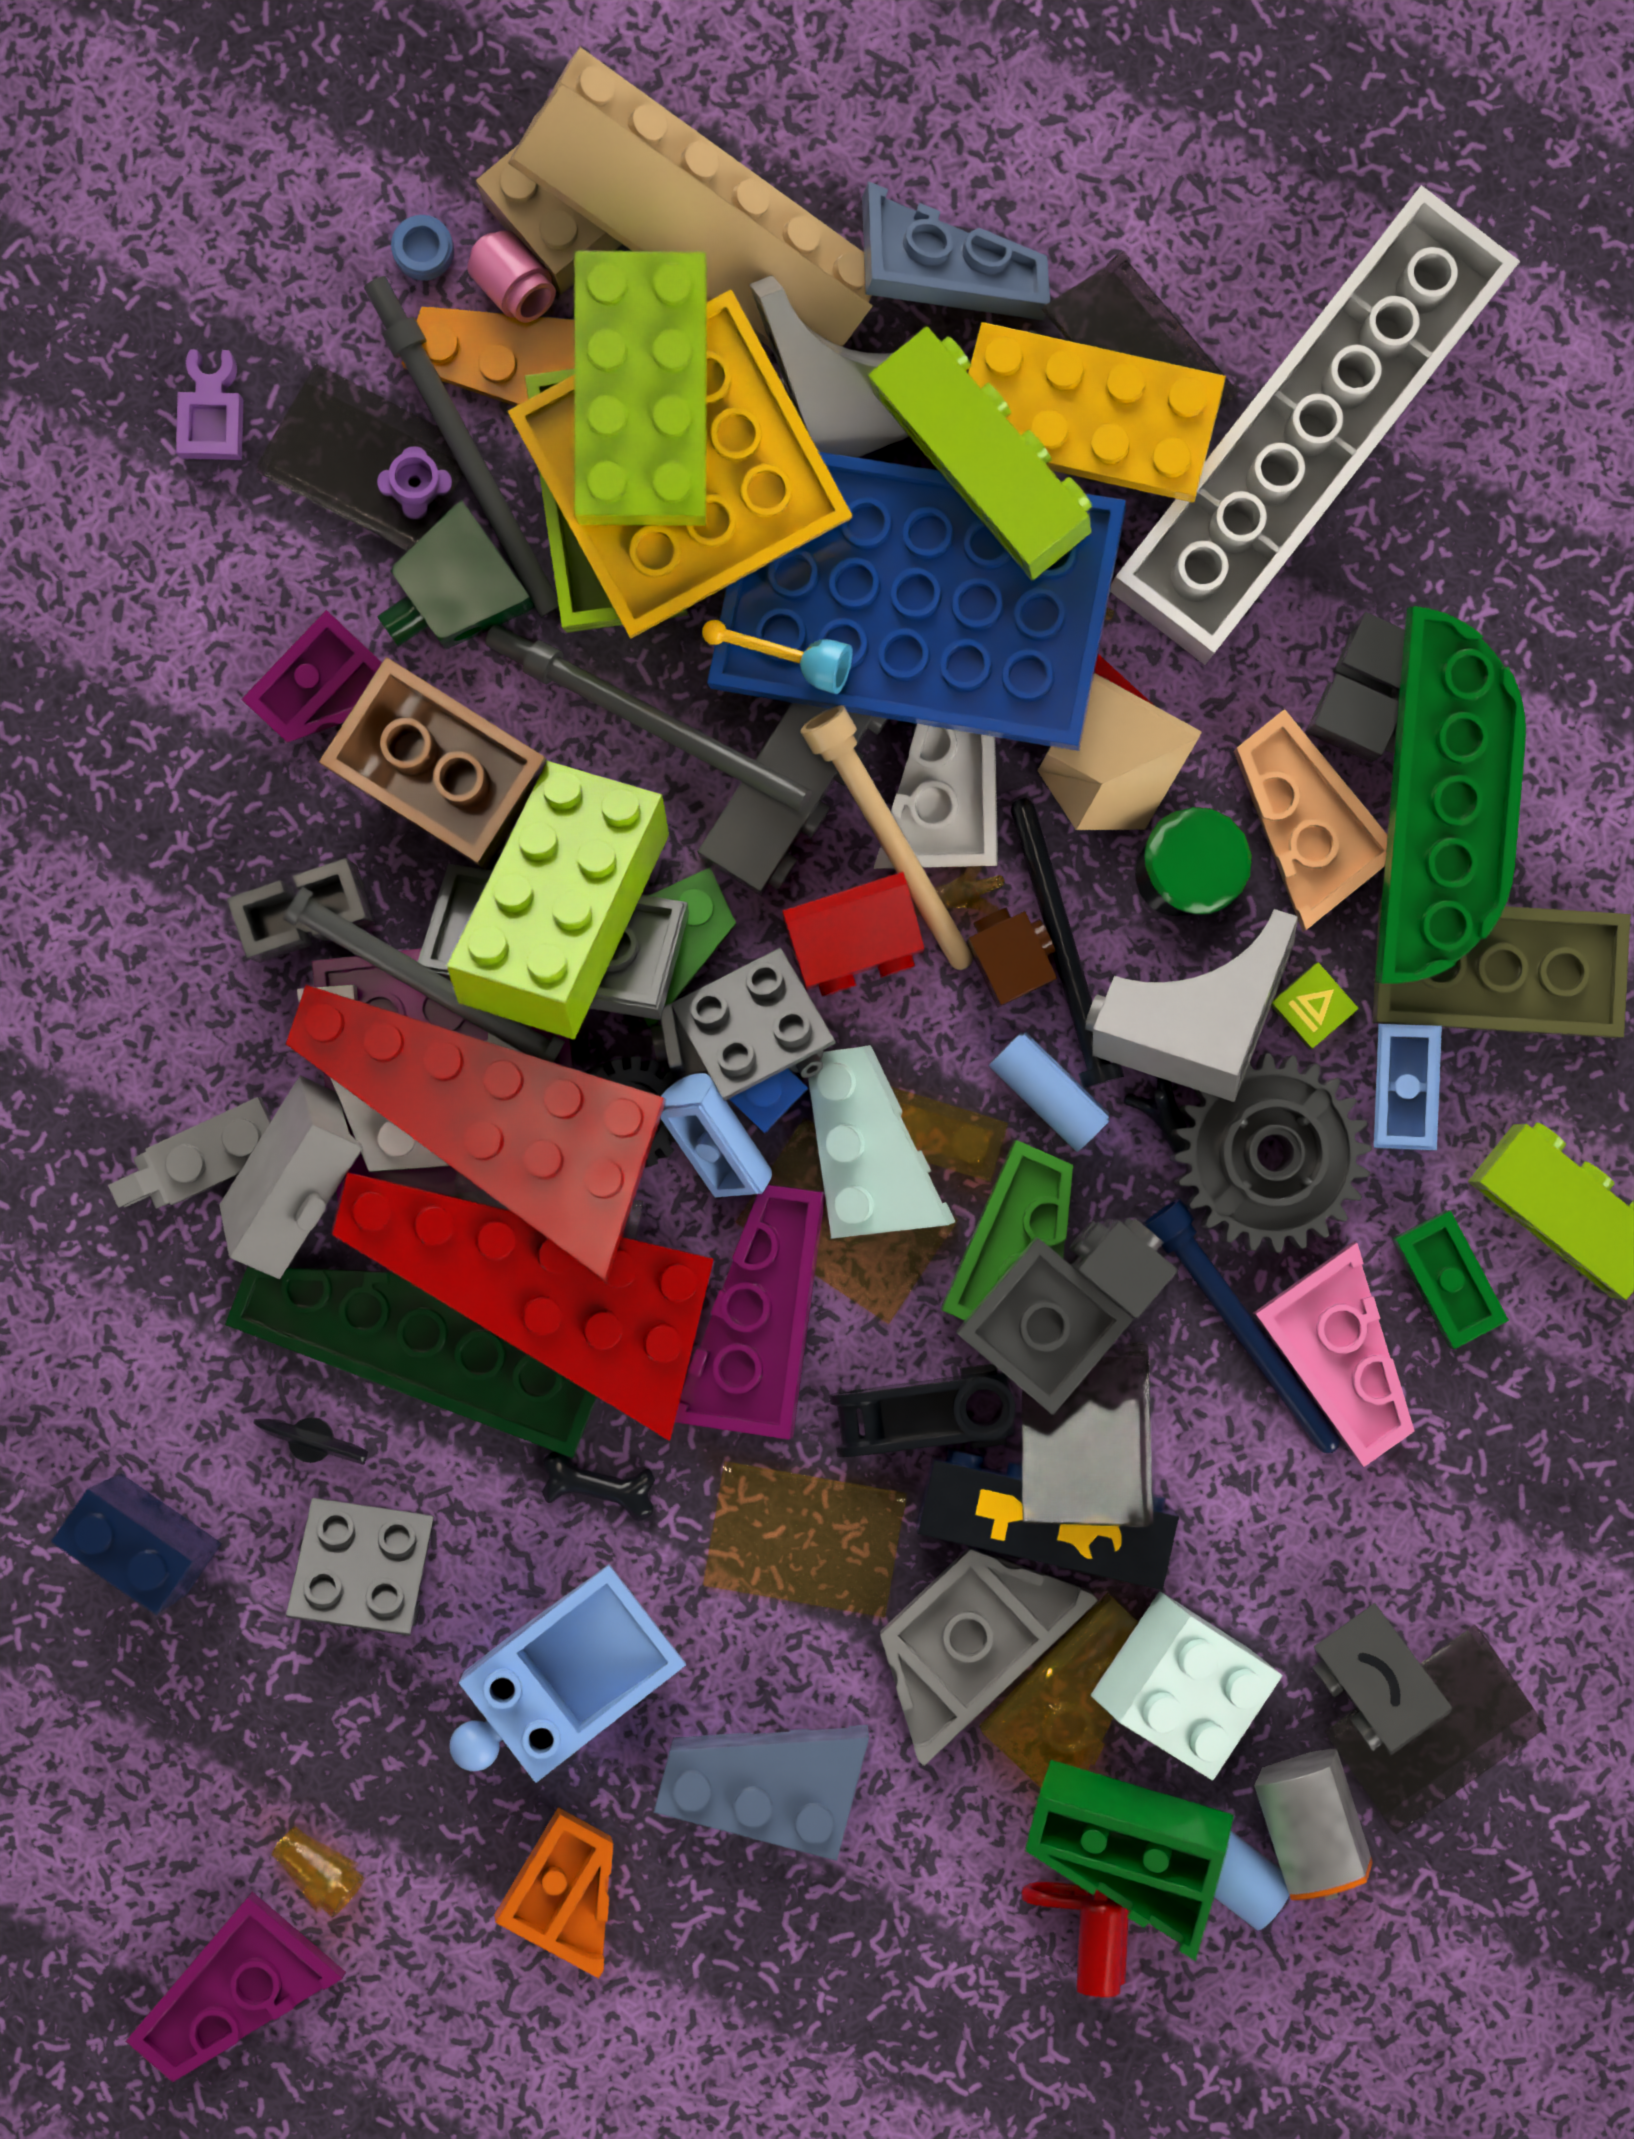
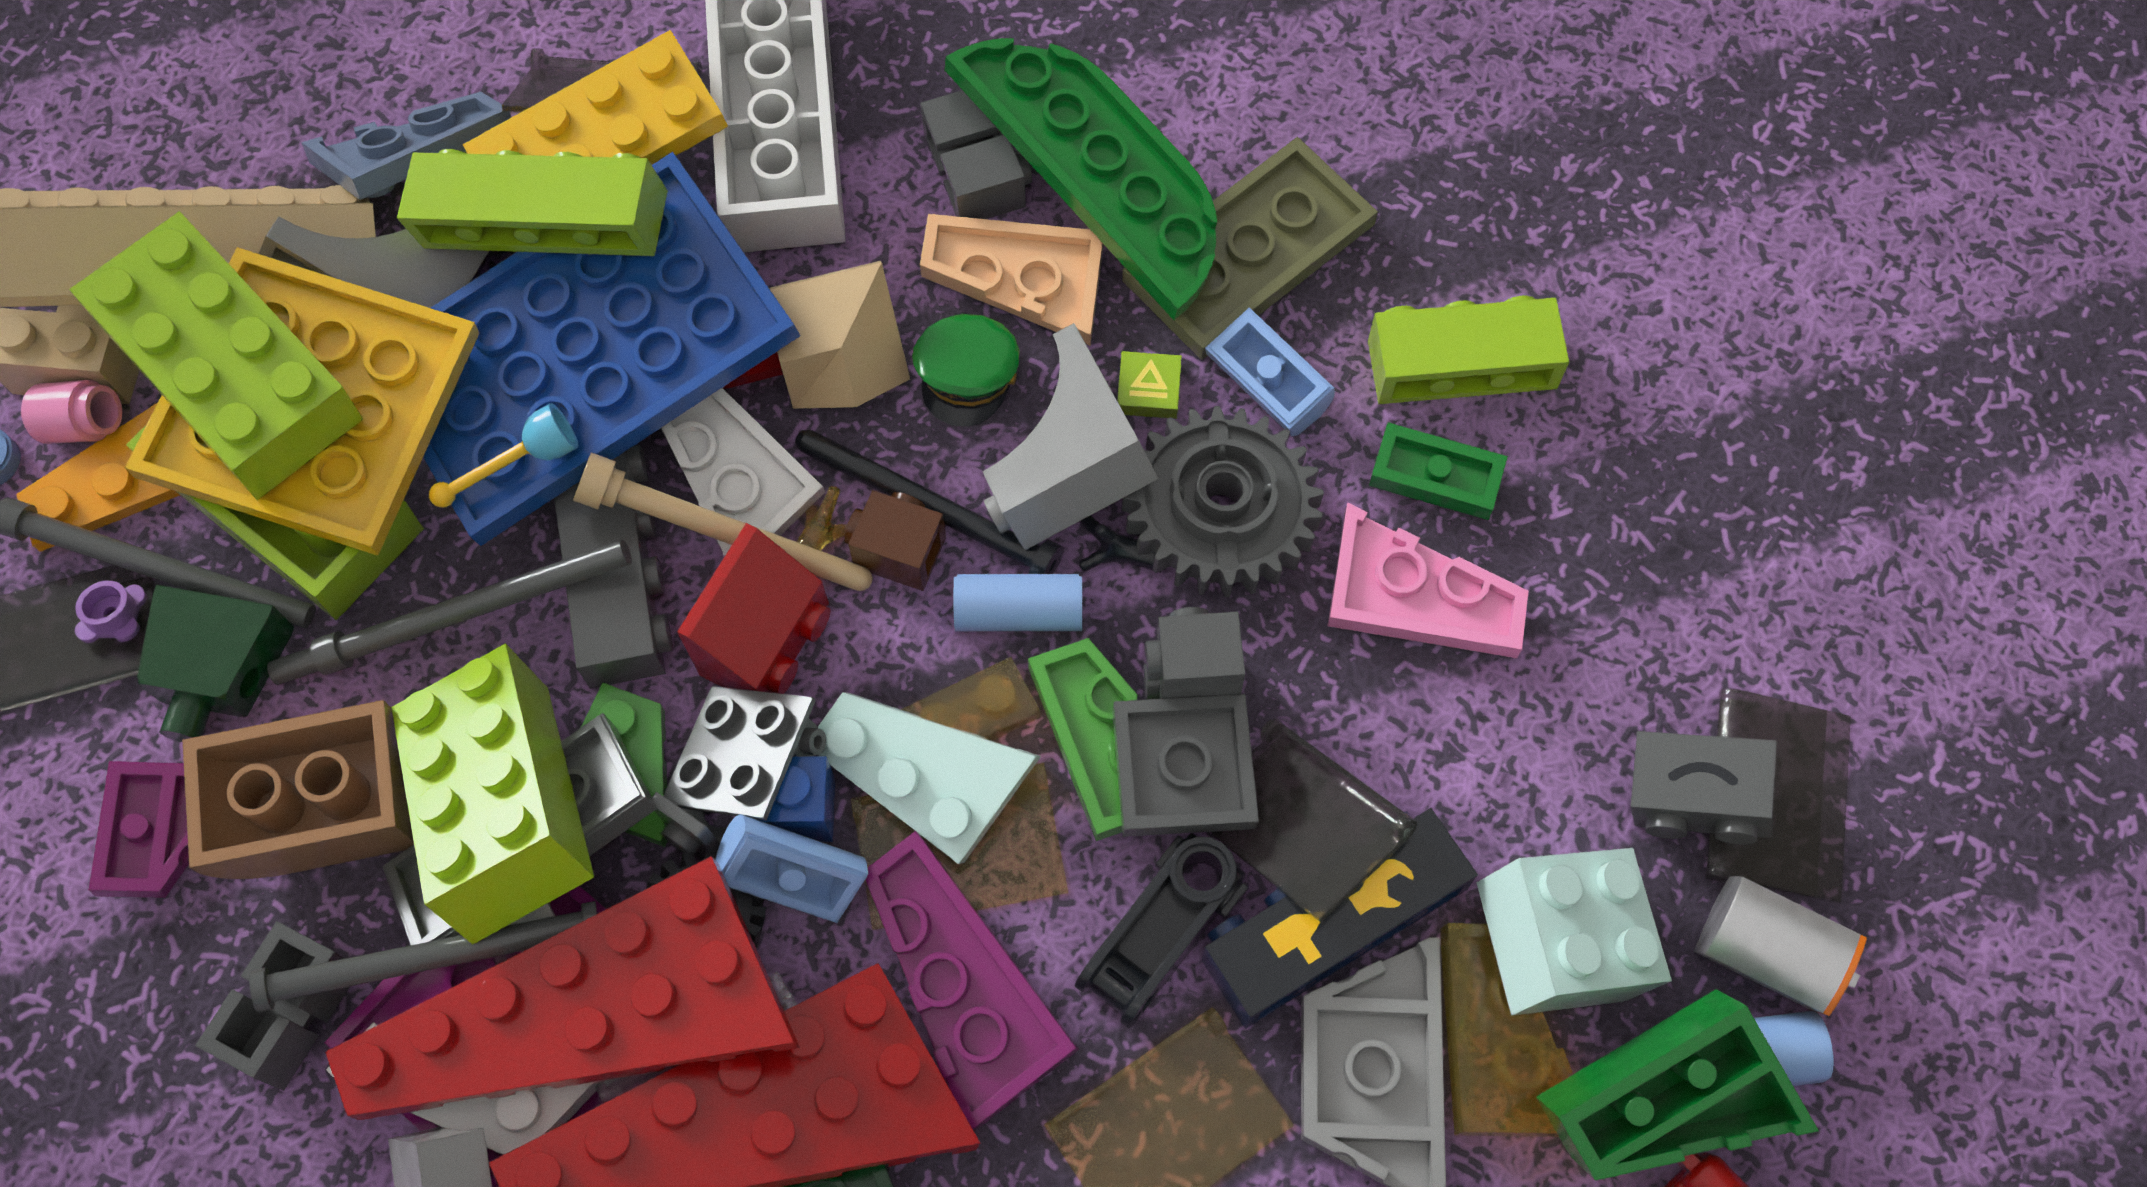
camera: 40 degrees left, 20 degrees down
dark blue piece [1142,1198,1340,1454] -> none

